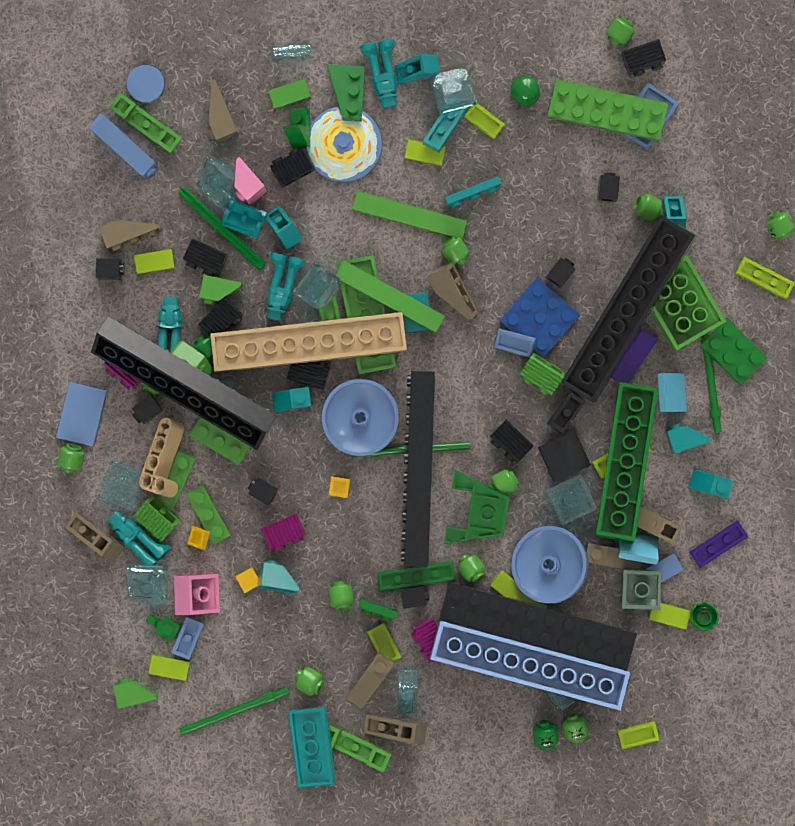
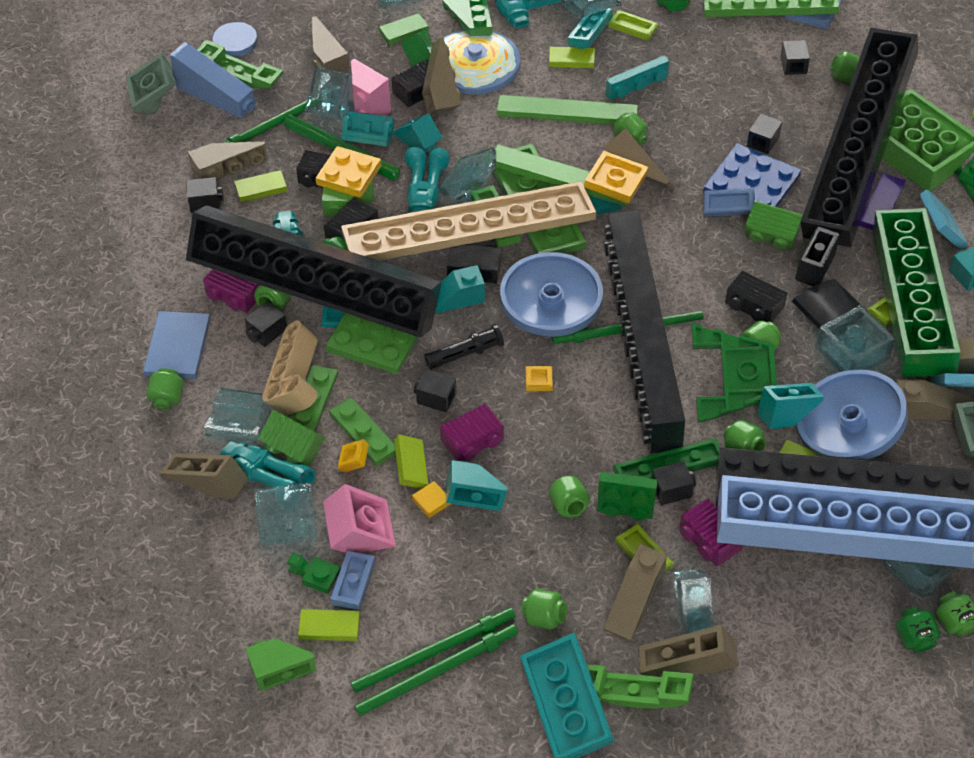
camera: 10 degrees left, 35 degrees down
none -> sand green slope [126,53,176,114]
none -> green bar [223,89,334,143]
none -> yellow plate [316,146,381,198]
none -> green bar [350,607,516,693]
none -> lime tile [394,434,428,489]
none -> dark tan slope [422,37,461,115]
none -> black pin [424,324,504,370]
none -> yellow plate [584,151,648,204]
none -> teal slope [757,383,824,429]

